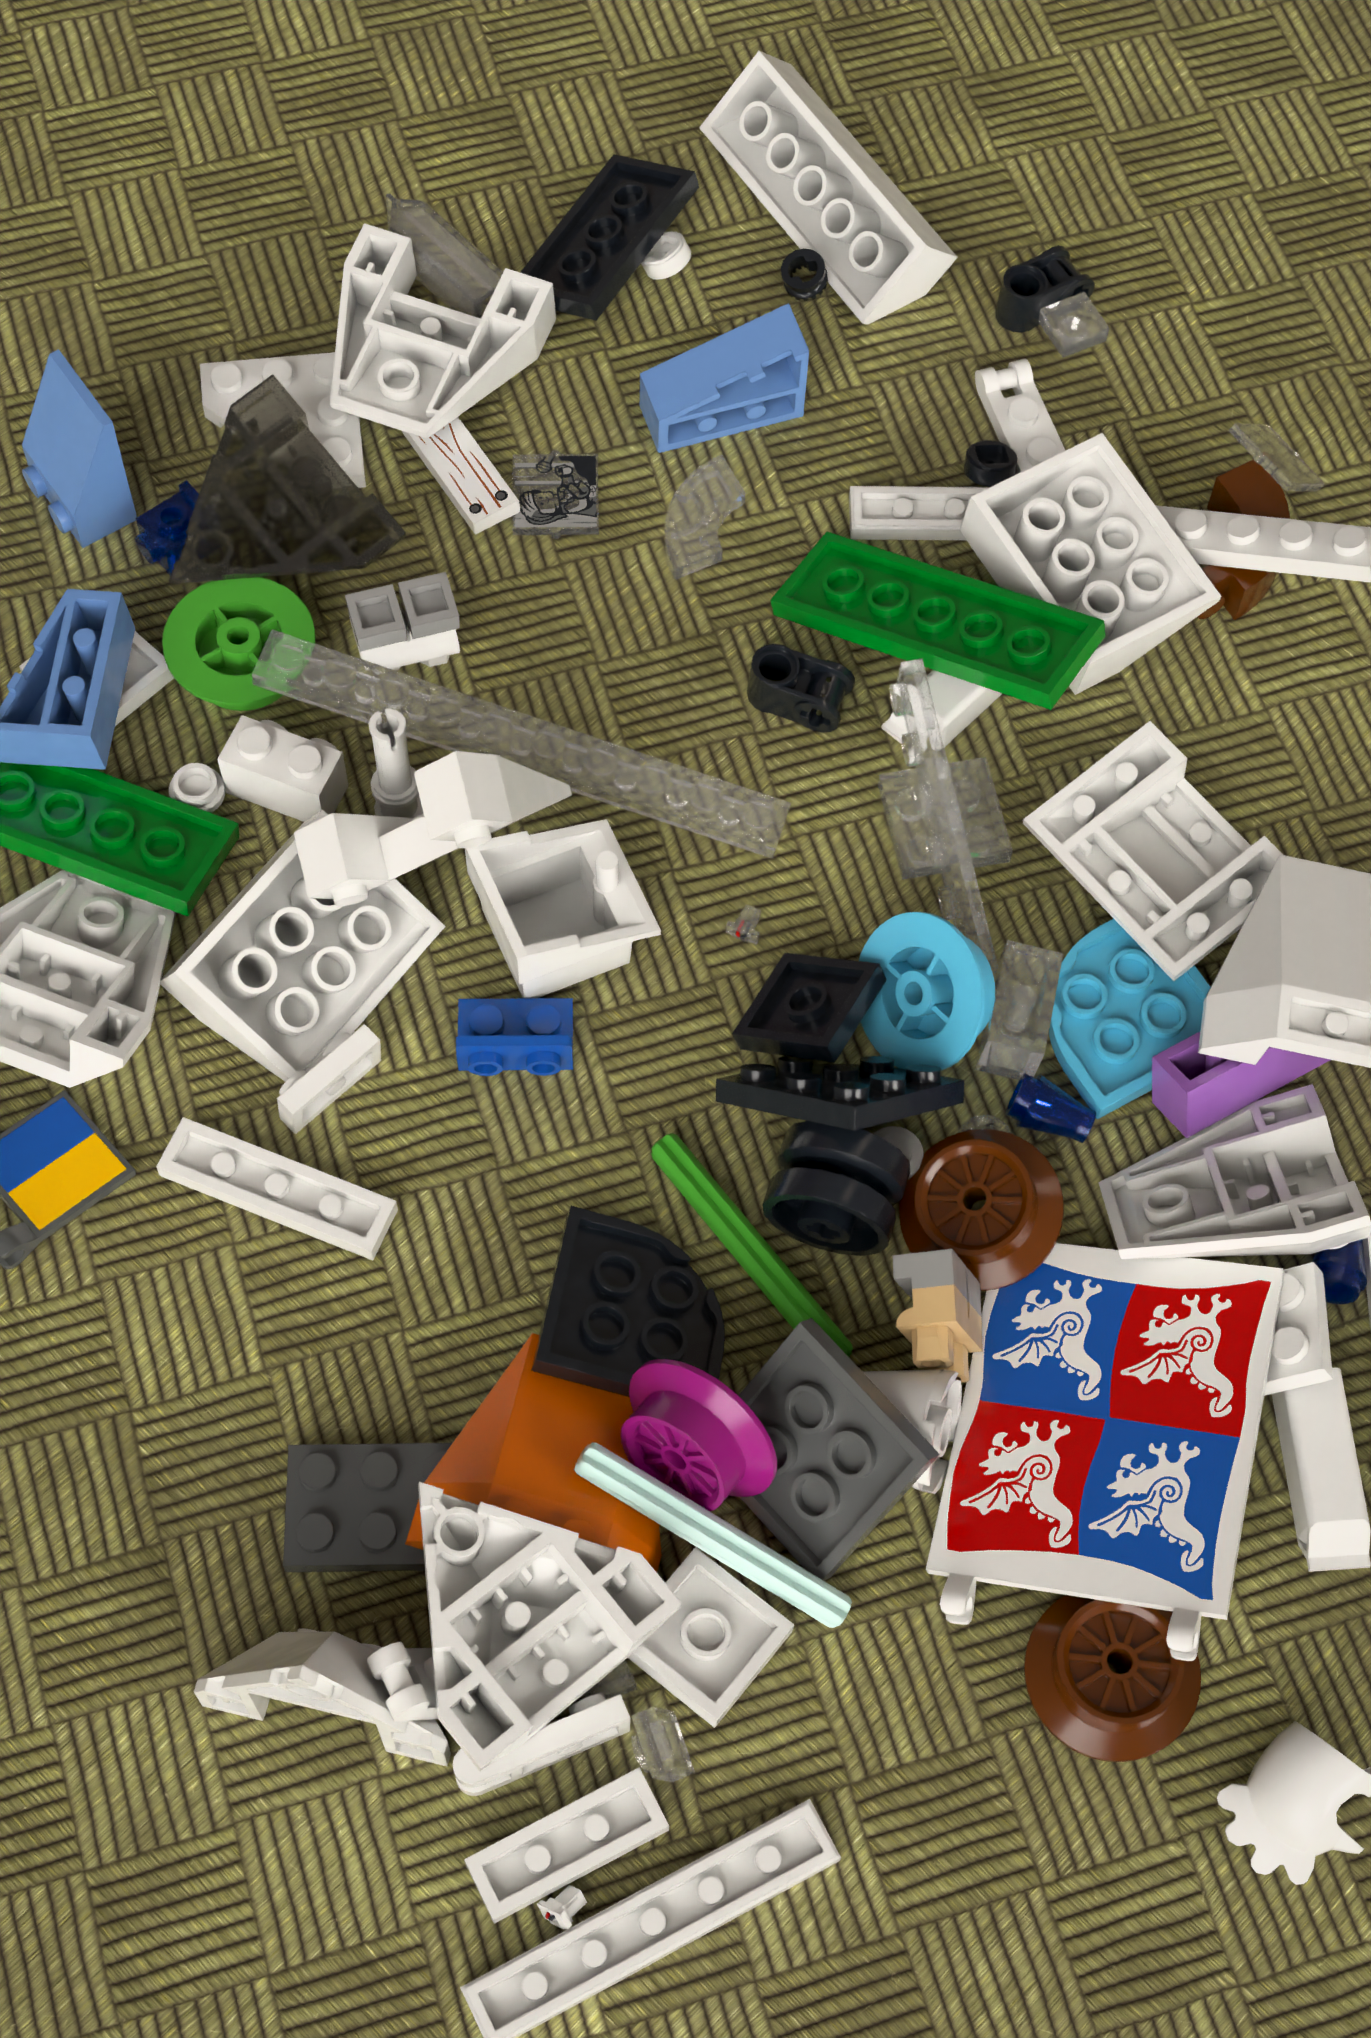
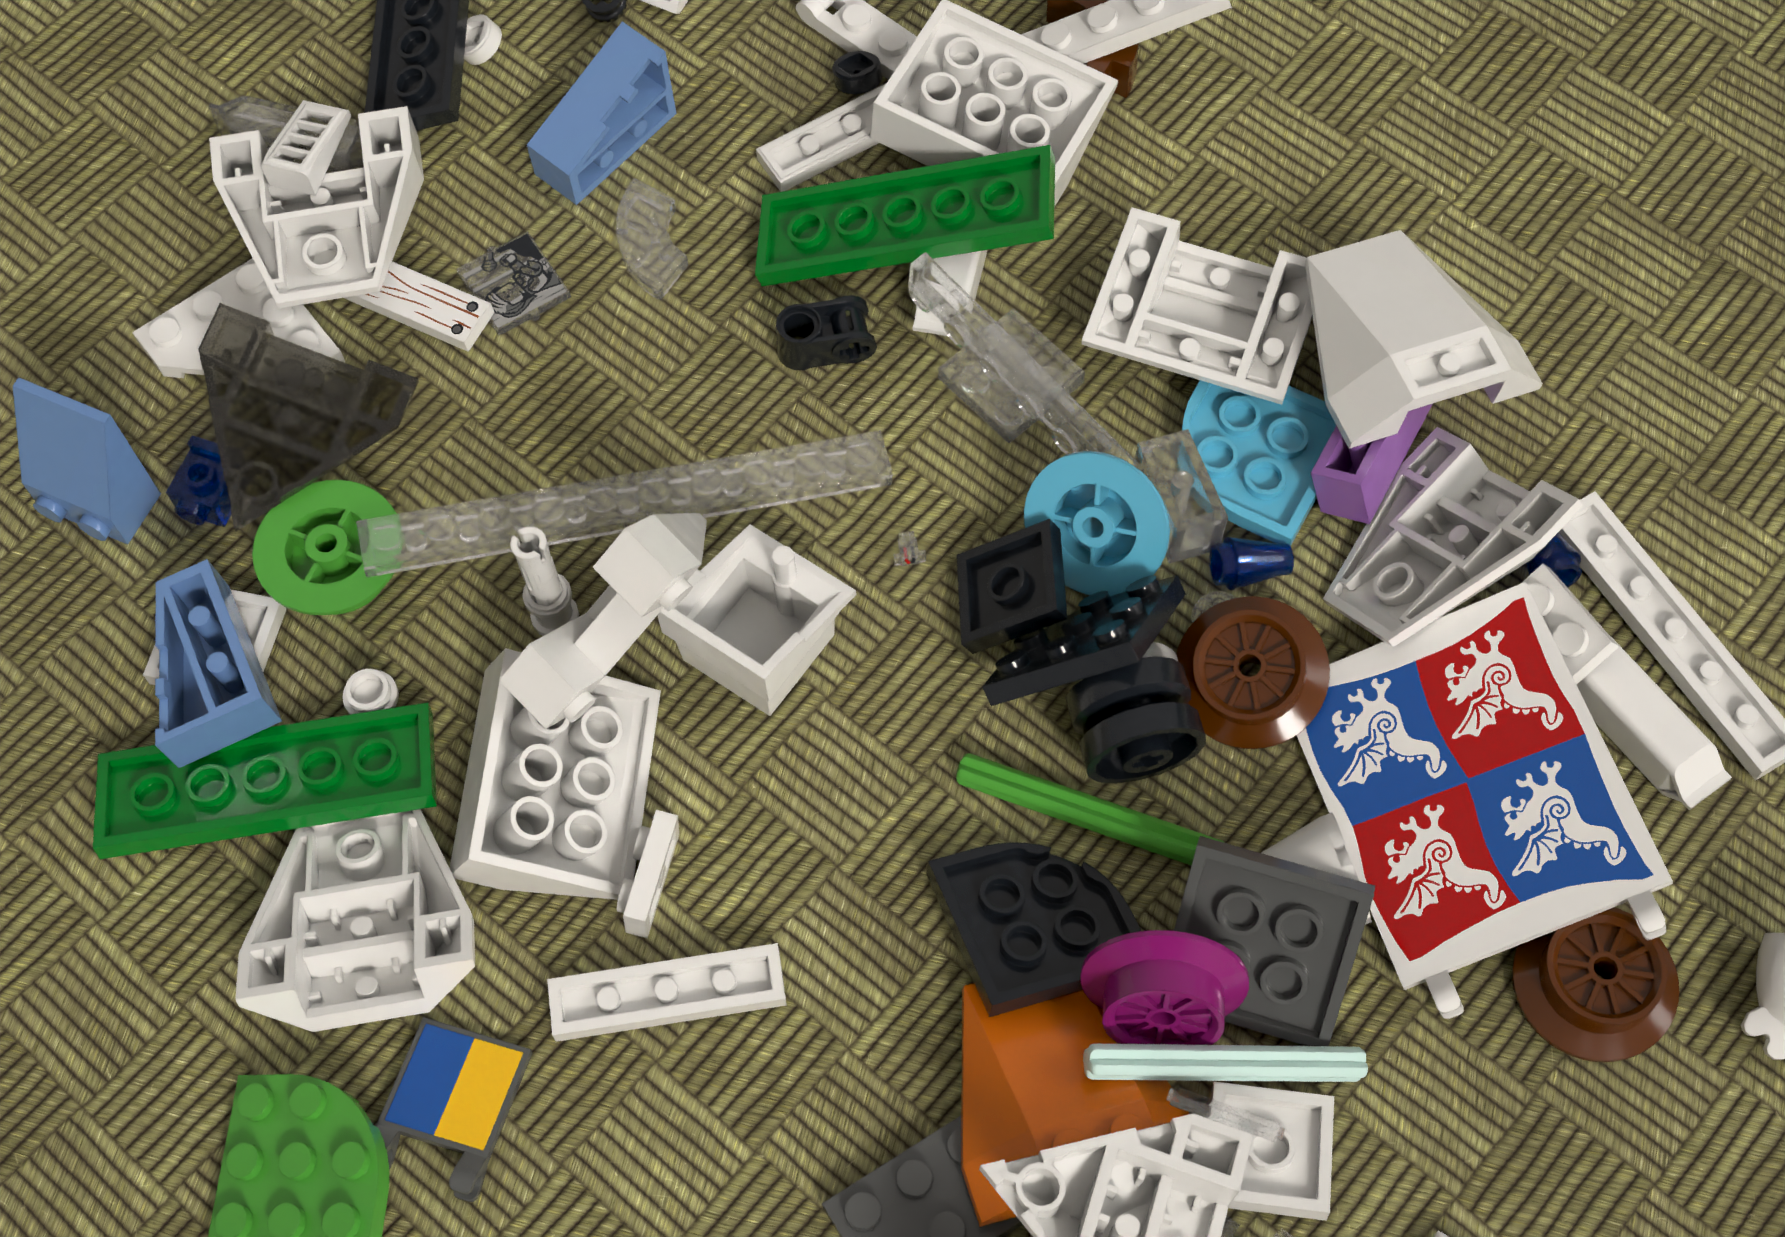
camera: 25 degrees left, 0 degrees up
white brick [217,715,348,822] -> none
light grey hips [345,572,460,679] -> none
blue bracket [456,998,573,1076] -> none
tan hips [892,1249,983,1383] -> none
none -> white slope [261,100,351,196]
none -> clear piece [1166,1087,1285,1142]

